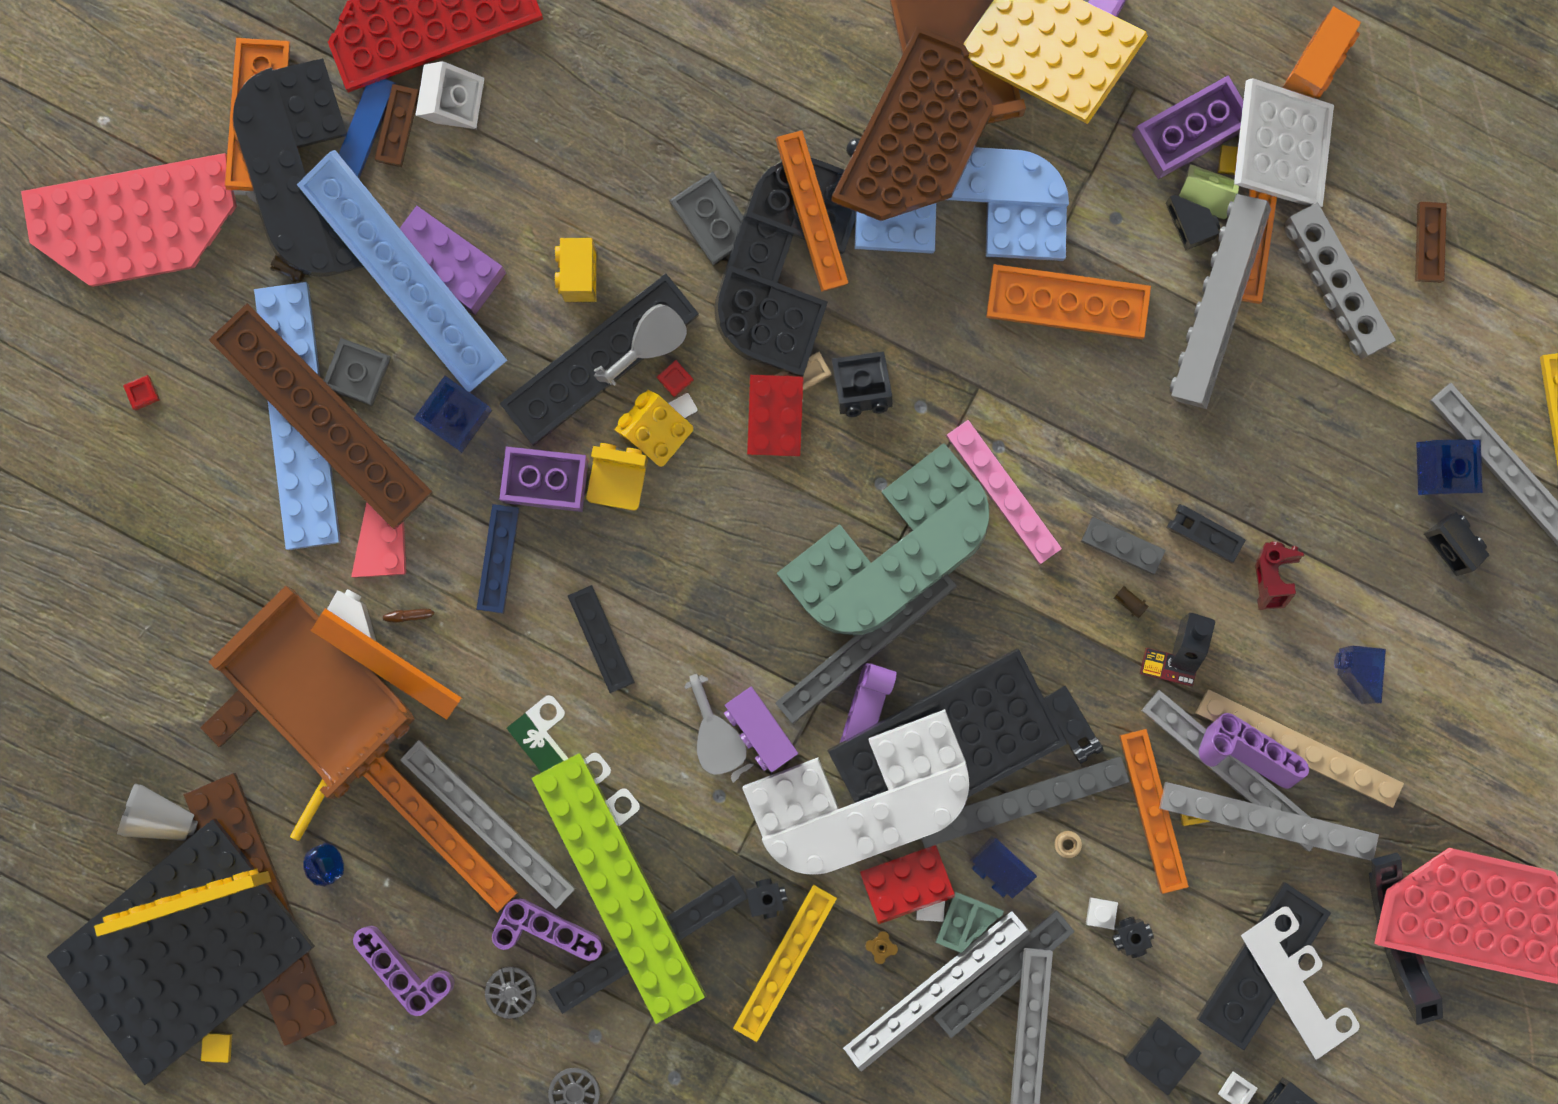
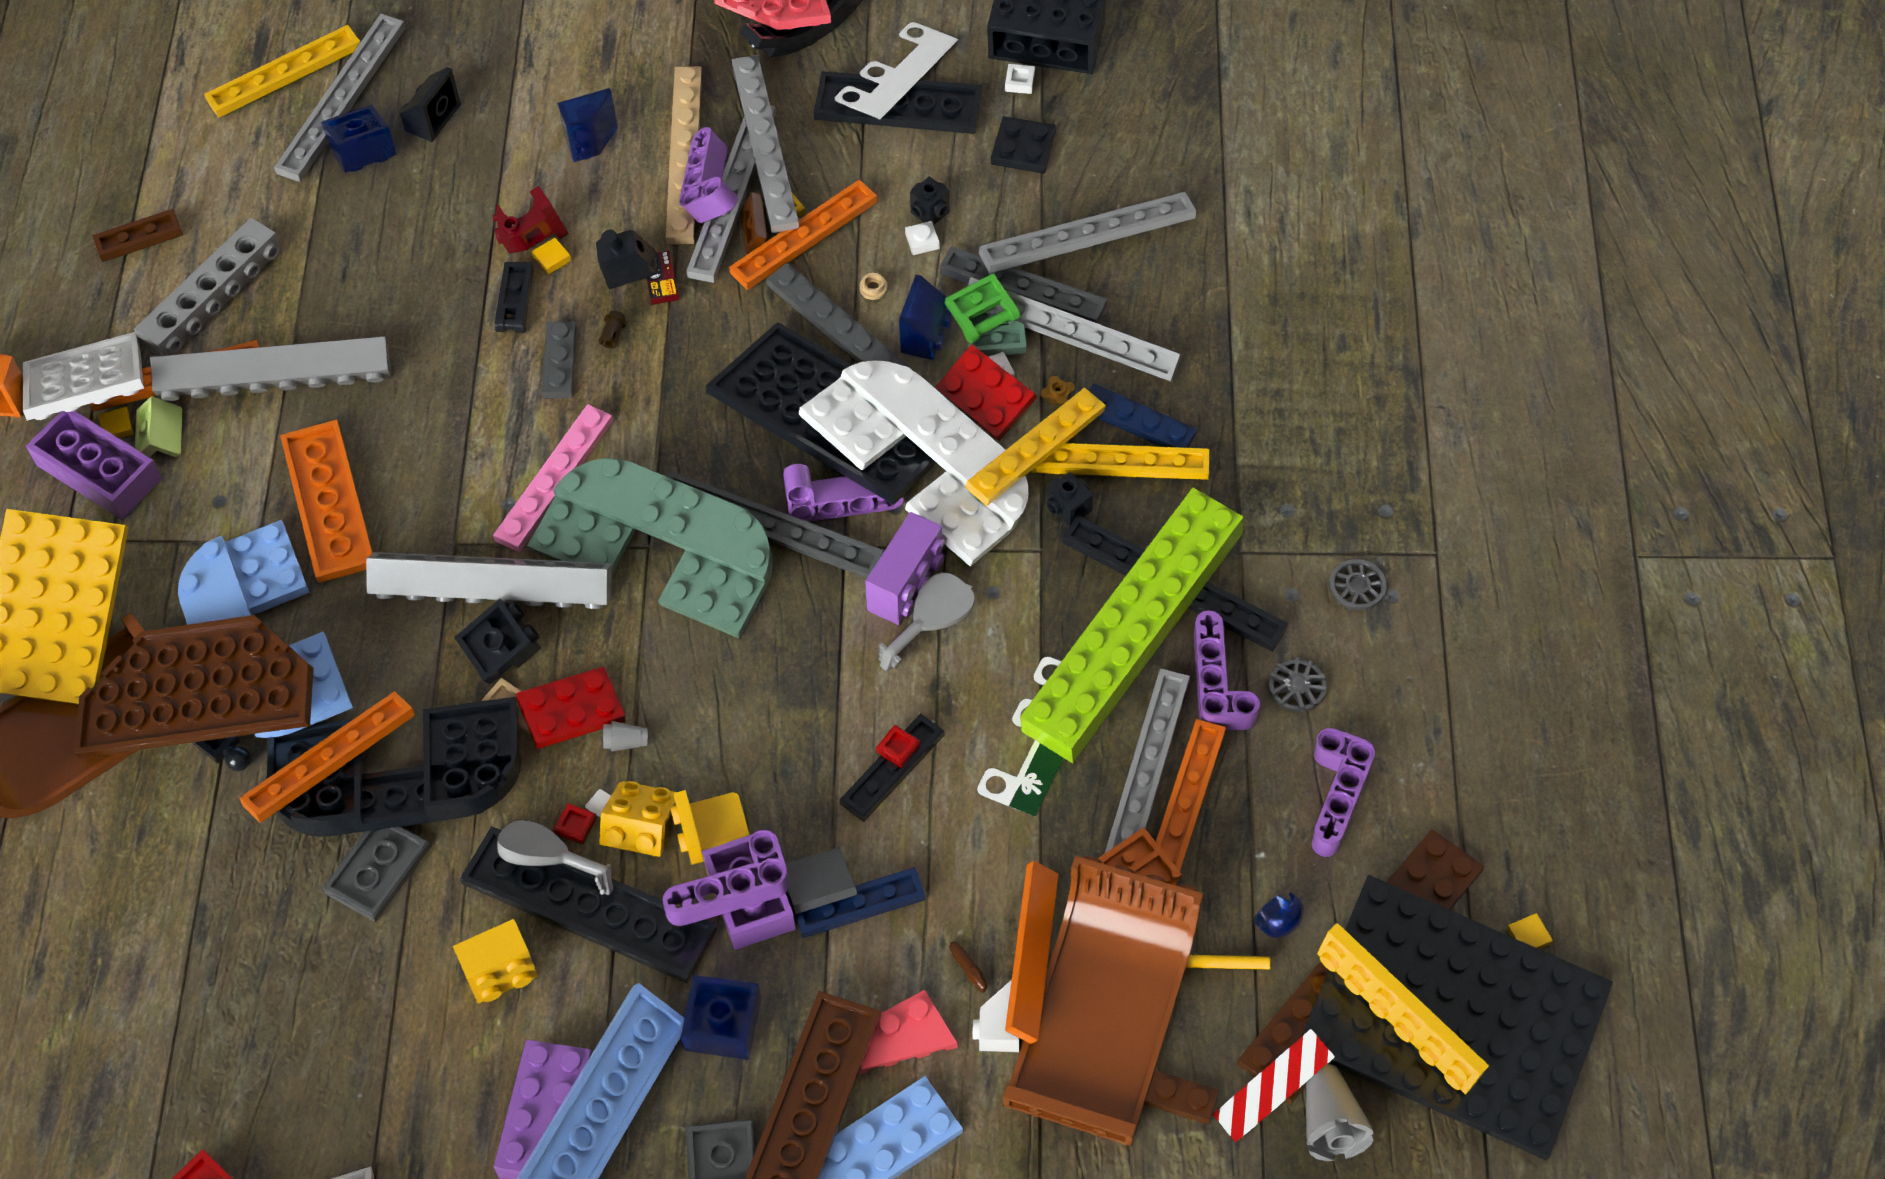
camera: 115 degrees left, 25 degrees down
black plate [1044,685,1104,764] -> none
black slope [1165,195,1220,251] -> none
none -> brick [366,552,612,609]
none -> yellow tile [532,238,571,275]
none -> light grey cone [603,721,648,752]
none -> medium lavender beam [662,830,789,926]
none -> reddish brown plate [741,192,769,254]
none -> dark grey tile [786,847,857,914]
none -> red tile [876,725,920,768]
none -> bright green plate [944,273,1020,343]
none -> yellow plate [965,387,1106,506]
none -> dark blue plate [1089,383,1197,448]
none -> orange wing [1097,827,1182,883]
none -> sticker [1213,1029,1335,1142]

